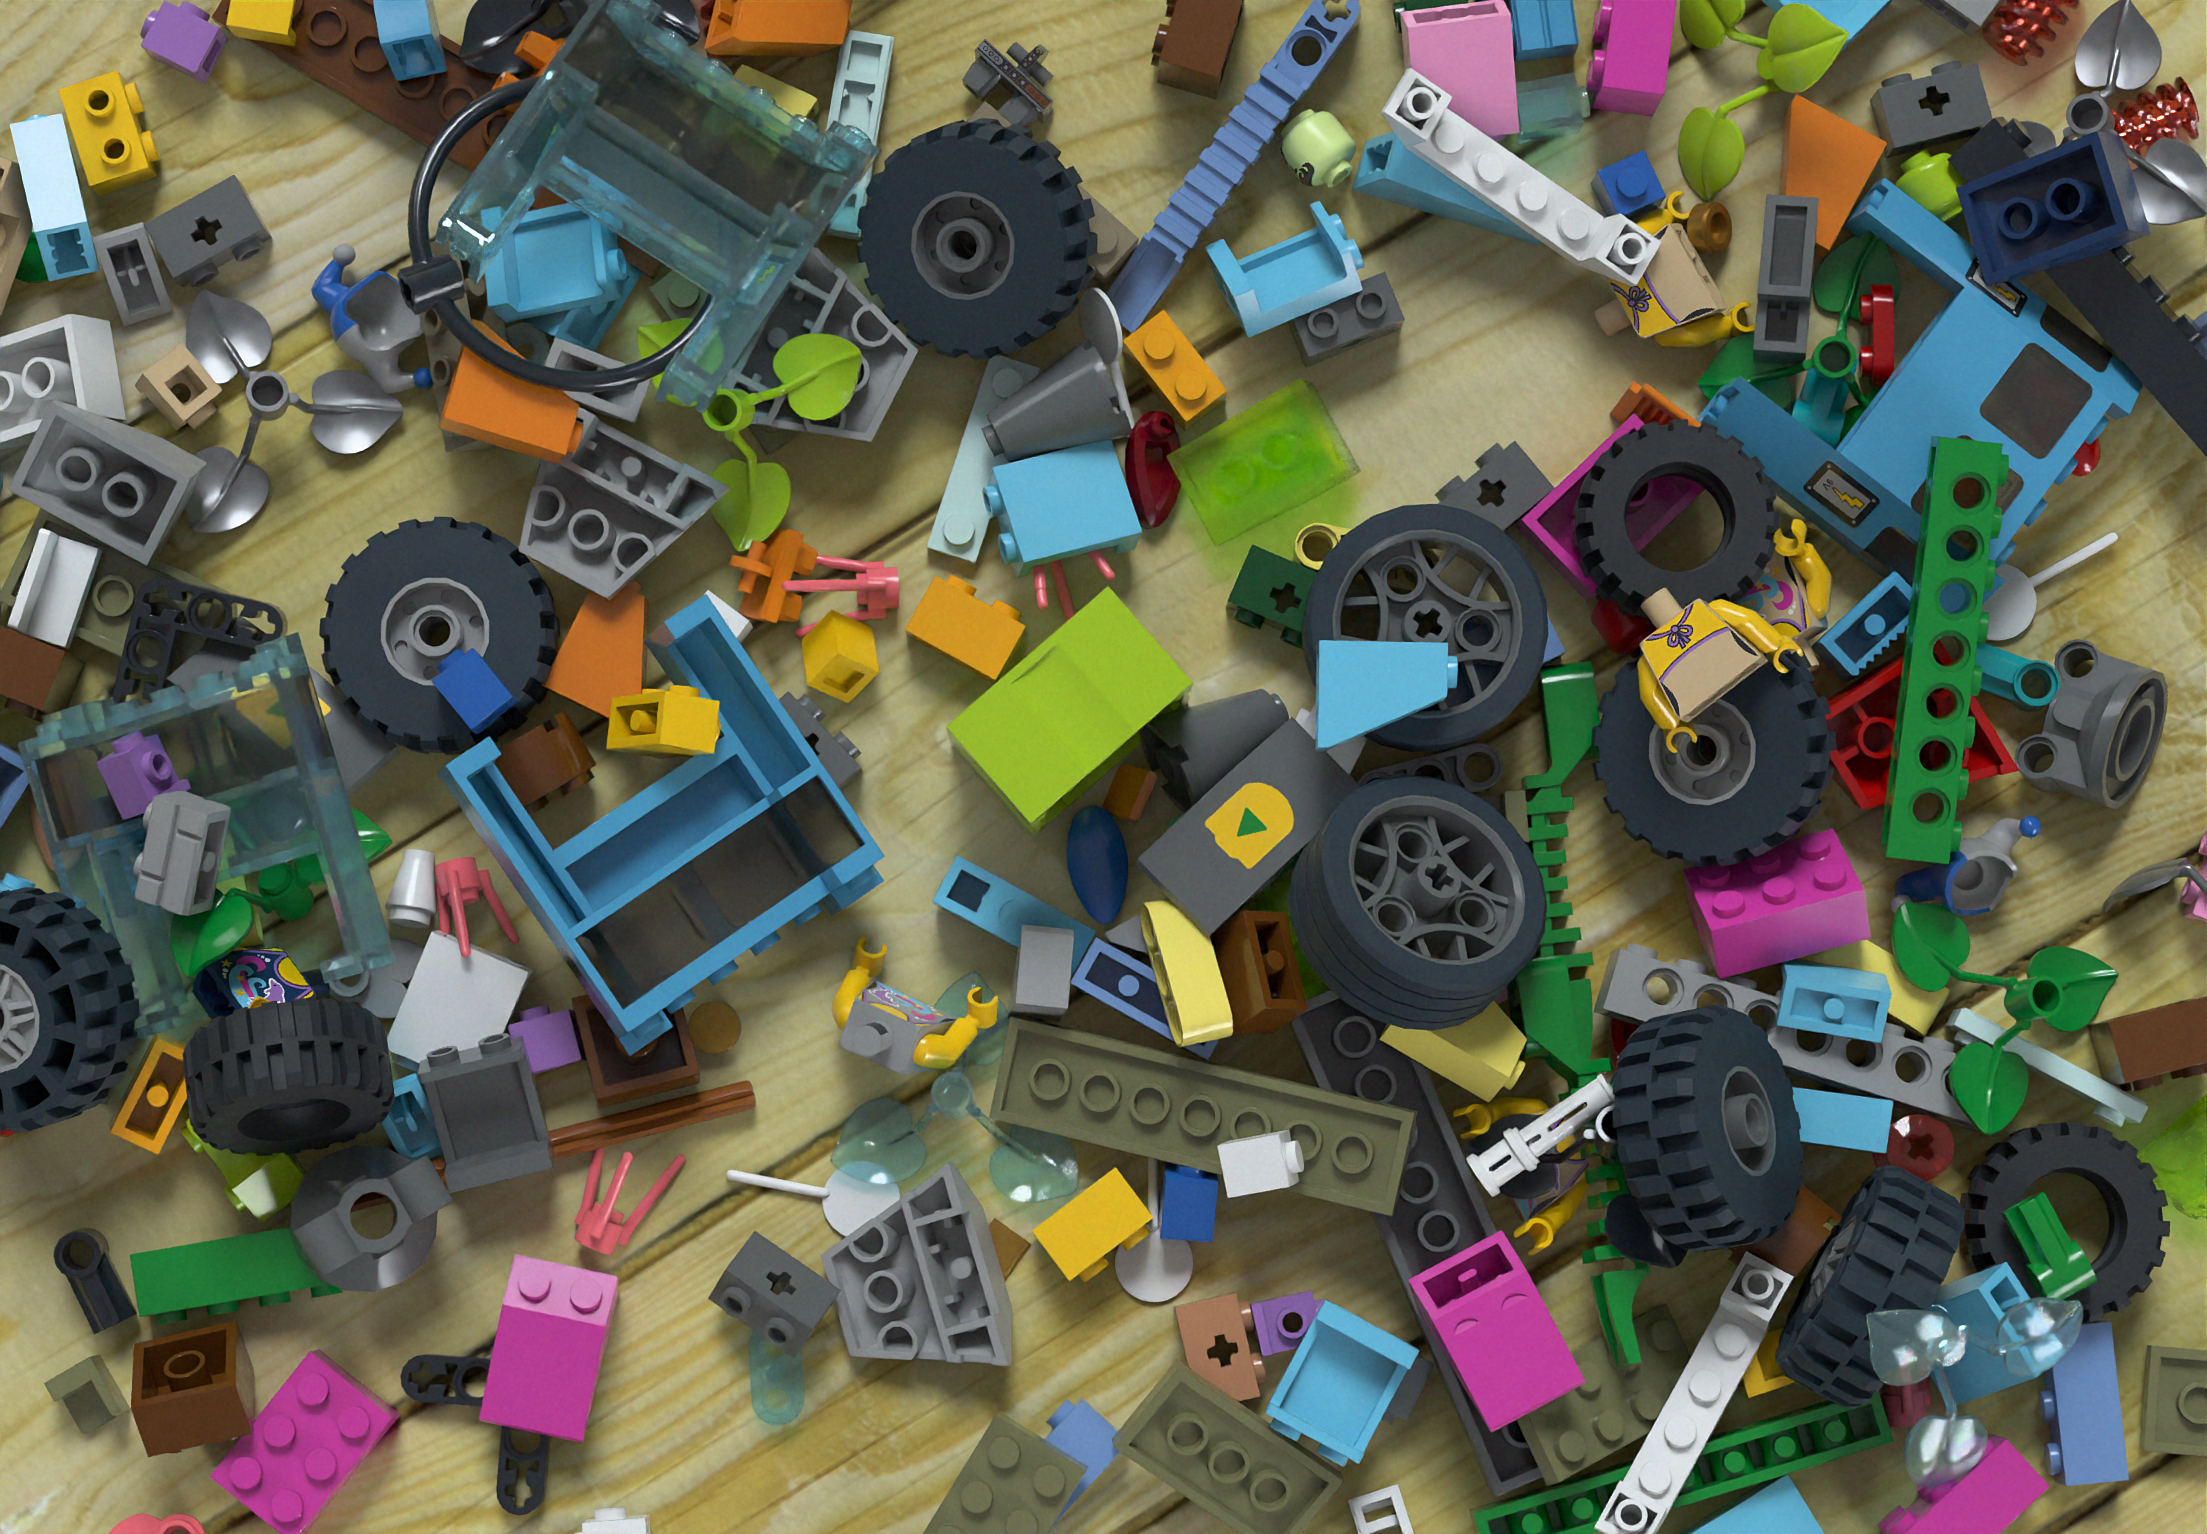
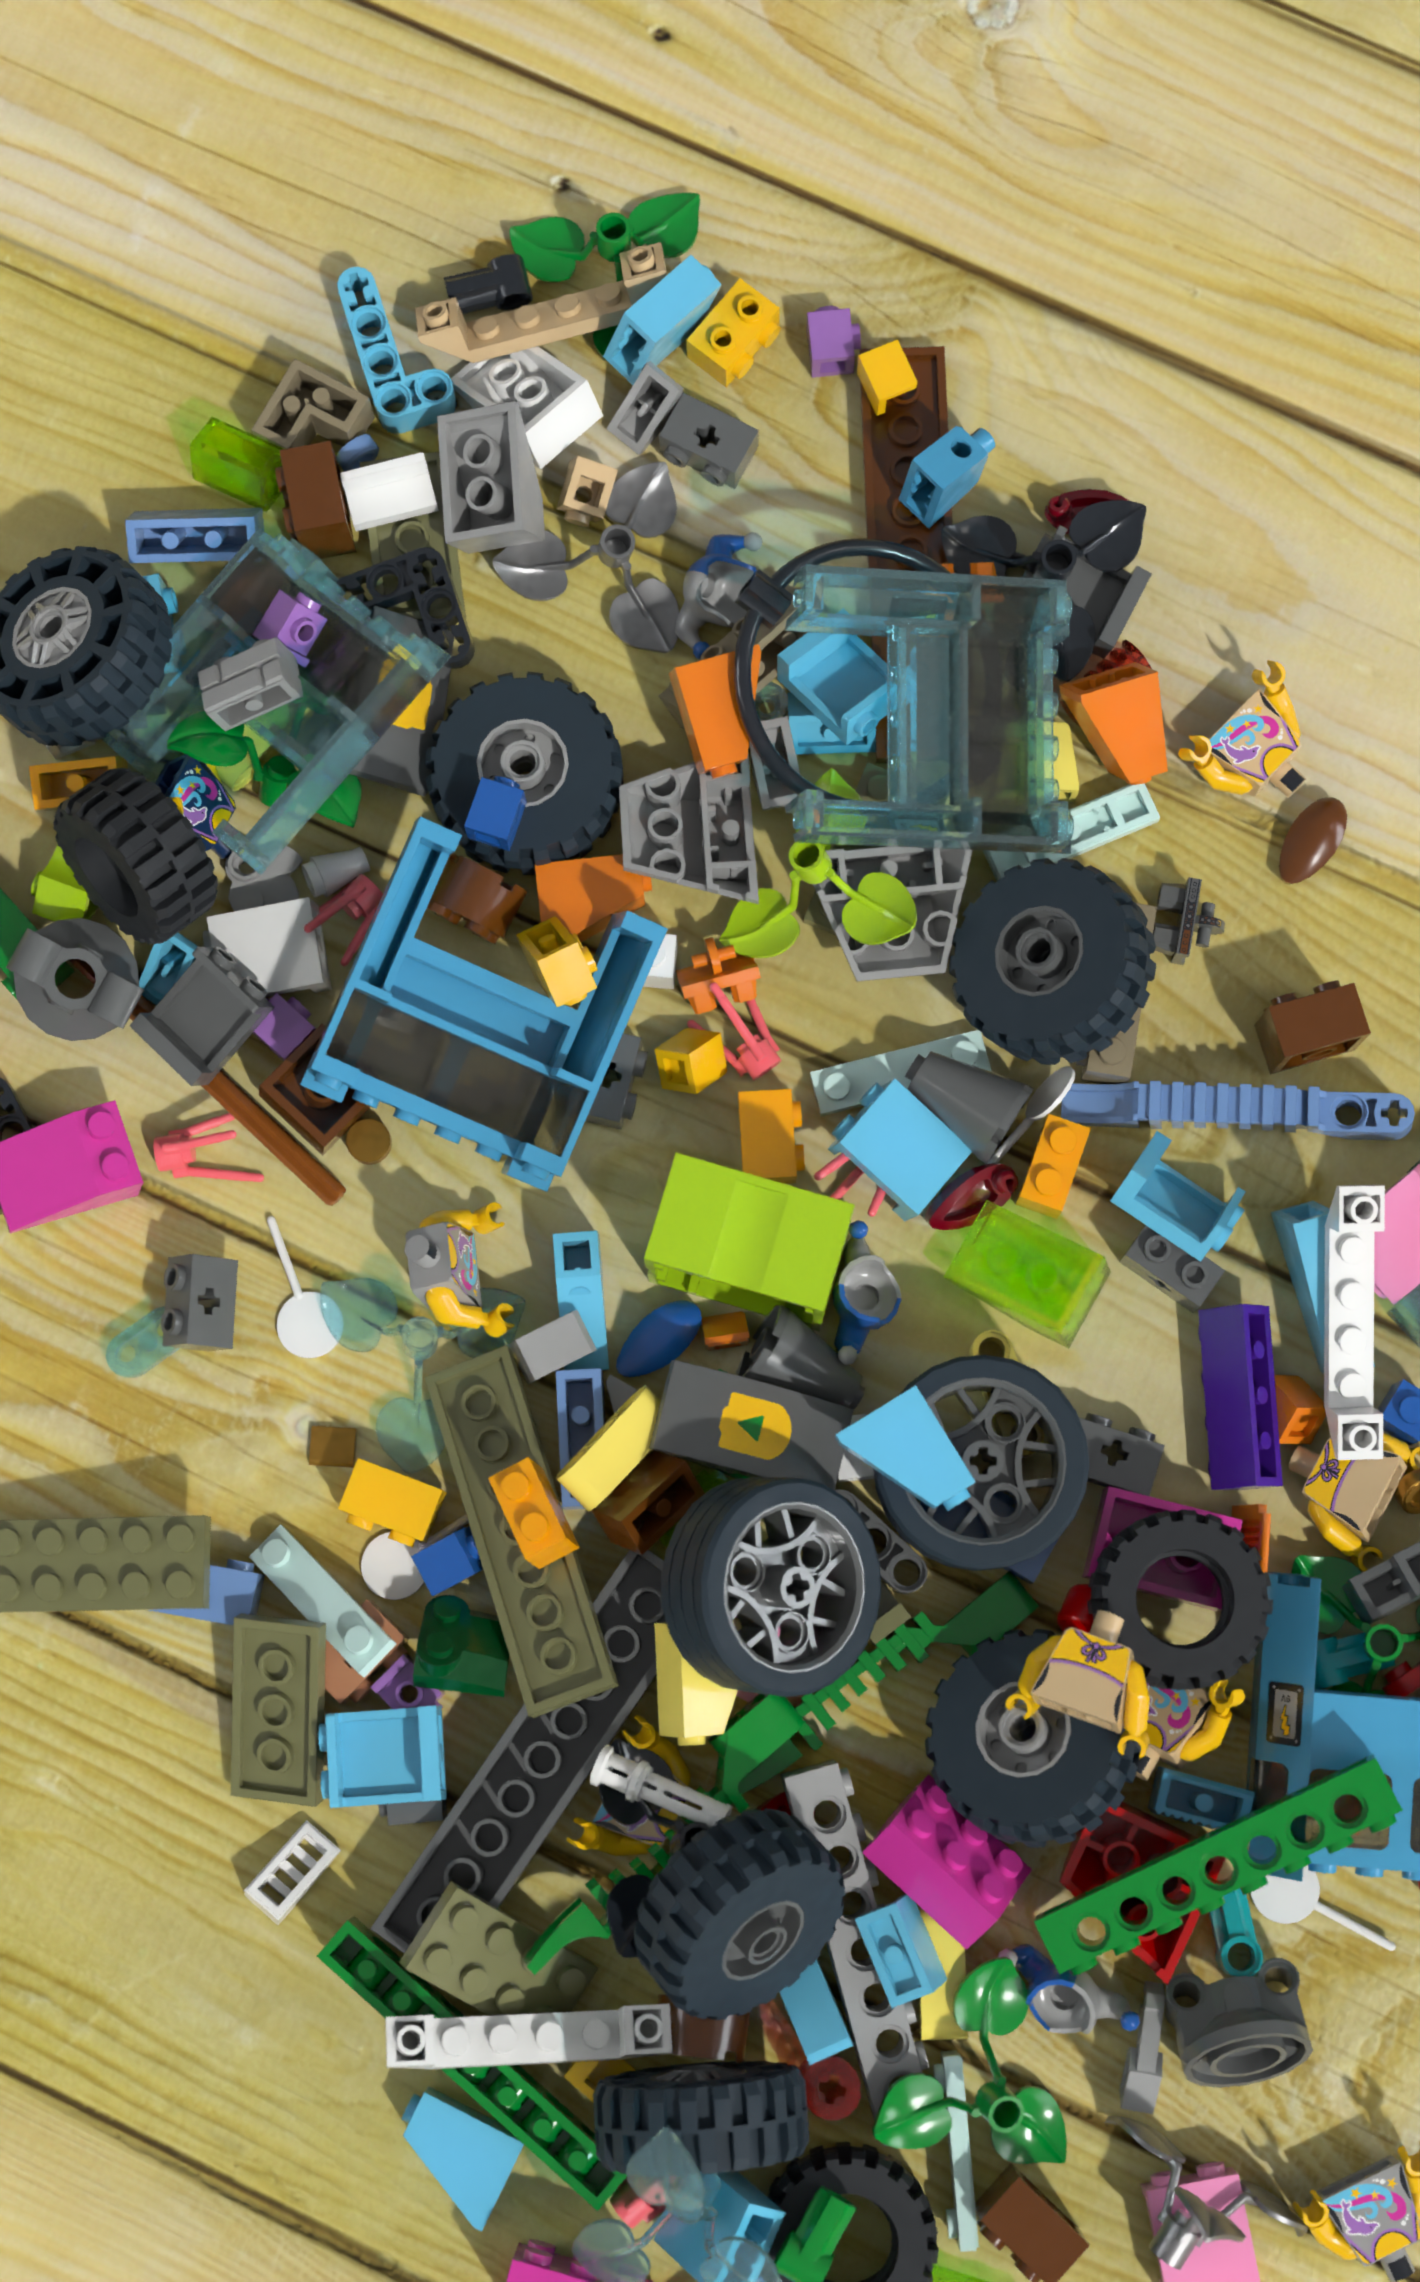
camera: 65 degrees right, 5 degrees down
light grey wedge [821,1162,1012,1366] -> none
white brick [1217,1130,1304,1198] -> none
dark green brick [1226,544,1318,650] -> none
yellowish green head [1280,109,1356,187] -> none
dark pink slope [1408,1230,1586,1433] -> none
none -> light aqua plate [249,1524,397,1678]
none -> dark green slope [413,1595,510,1697]
none -> light orange brick [488,1457,580,1569]
none -> light grey piece [832,1220,901,1365]
none -> light grey piece [1119,1980,1165,2114]
none -> dark purple brick [1198,1304,1283,1490]
none -> orange panel [1274,1375,1326,1444]

